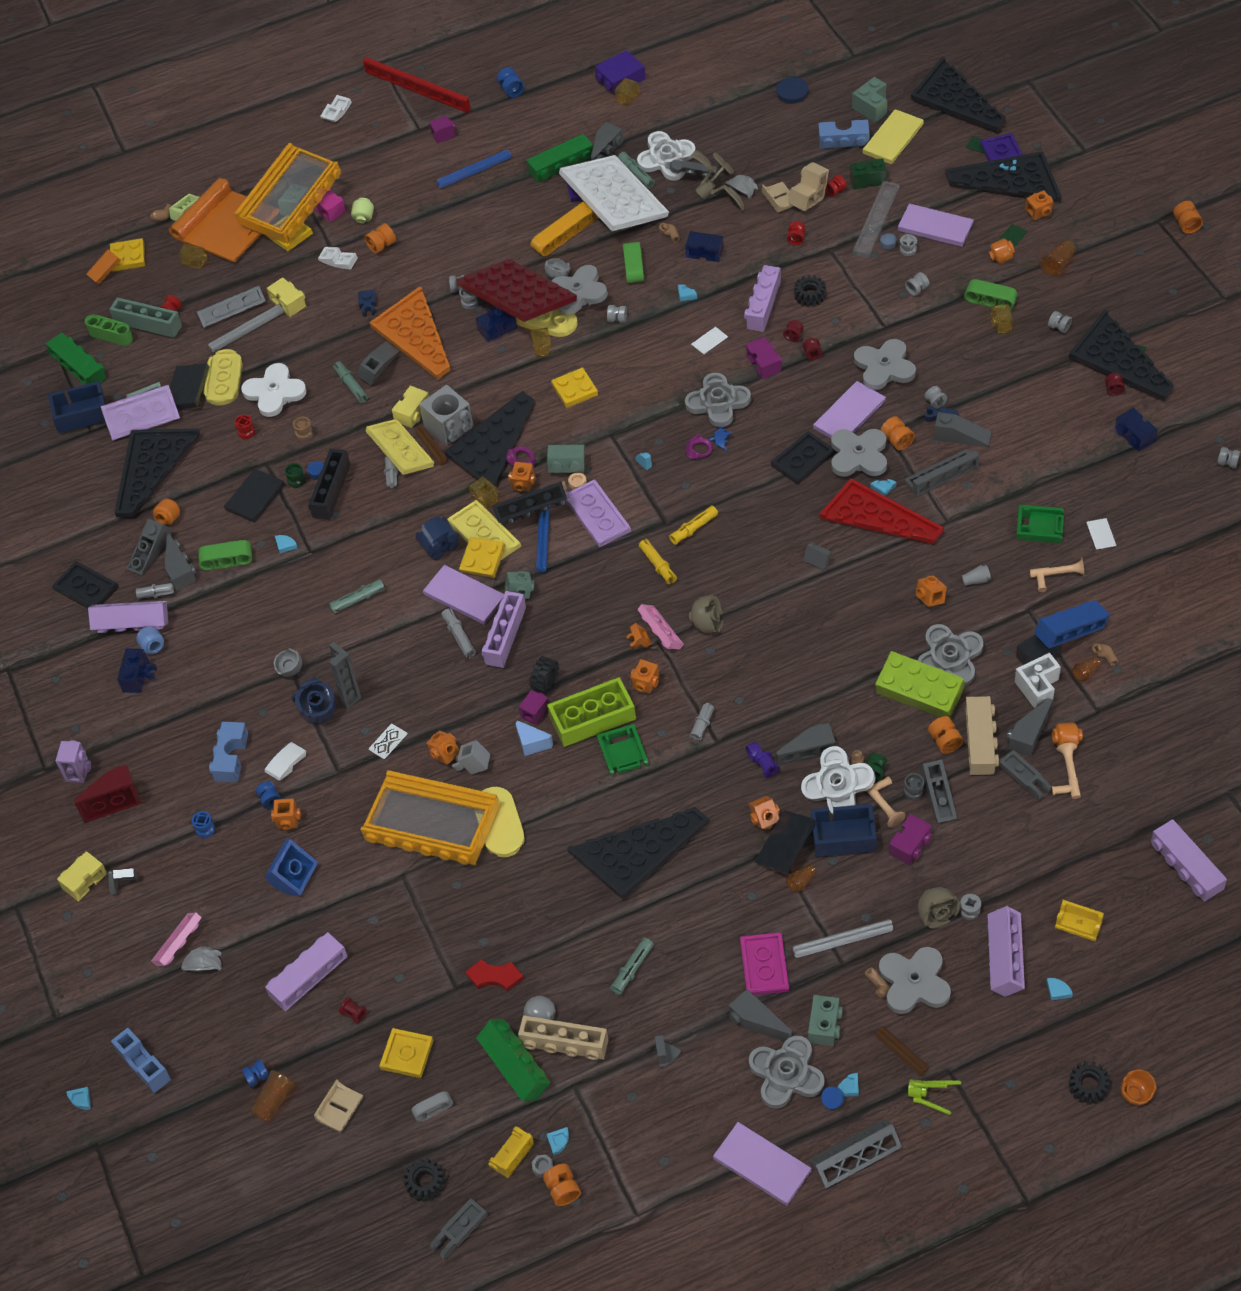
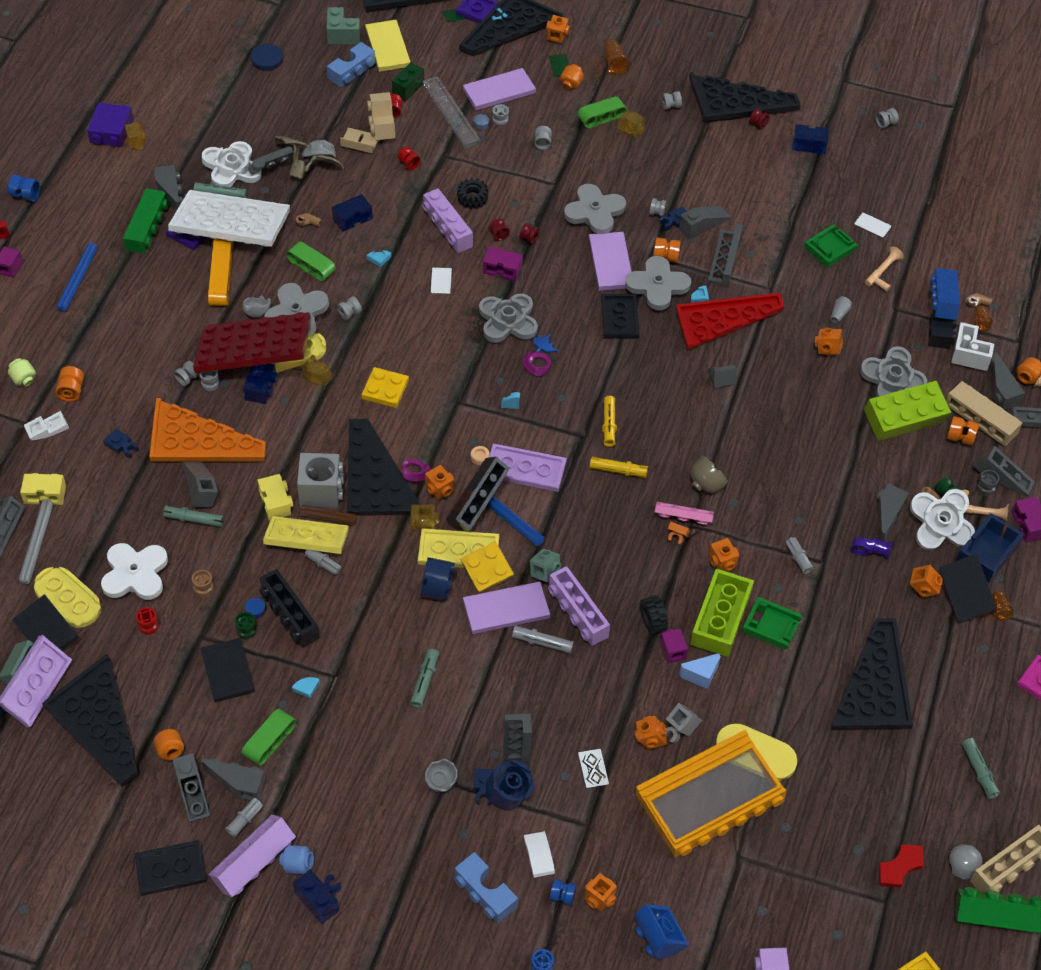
camera: 55 degrees left, 0 degrees up
sand green brick [547,445,585,473] -> none

